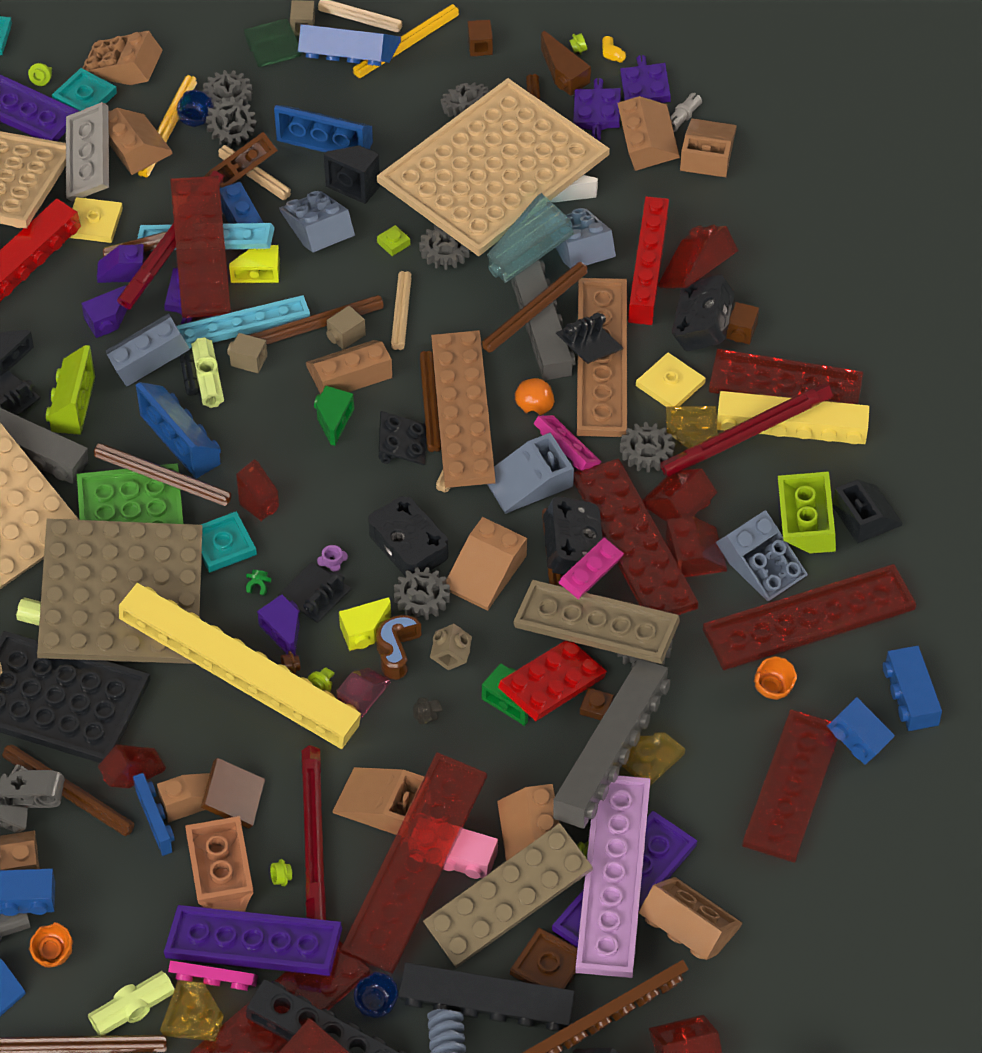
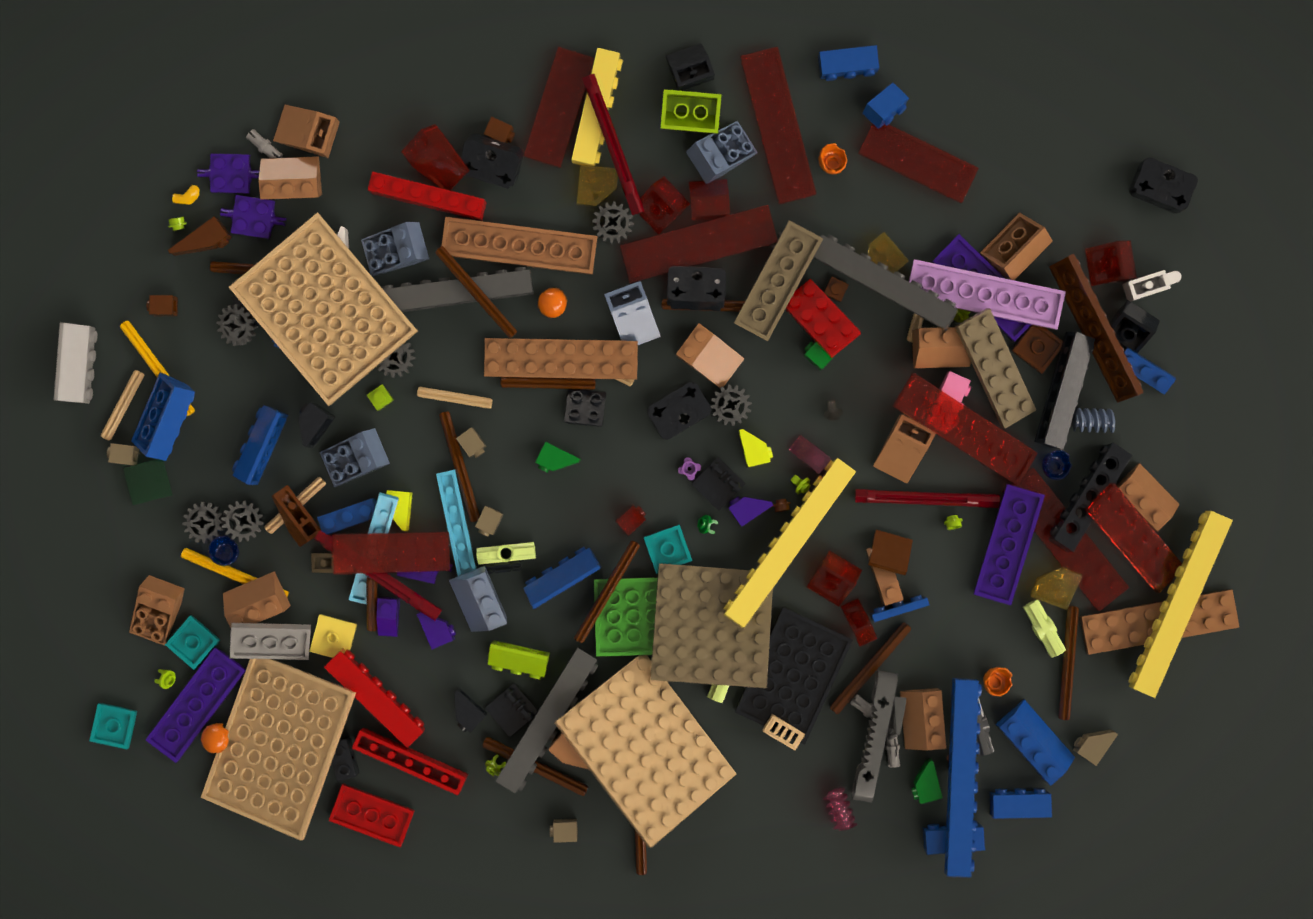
camera: 80 degrees left, 35 degrees up
dark pink plate [168,960,258,991] -> none
nougat slope [185,816,253,912] -> none
medium nougat slope [306,340,392,394] -> none
reddish brown animal [376,615,422,680] -> none
dark tan brick [430,624,472,670] -> none
clear light blue slope [487,193,574,283] -> none
dark pink plate [534,415,601,471] -> none
black hinge [556,313,623,364] -> none
dark pink plate [559,538,624,600] -> none
light yellow plate [636,353,706,412] -> none
none -> clear red slope [807,550,862,606]

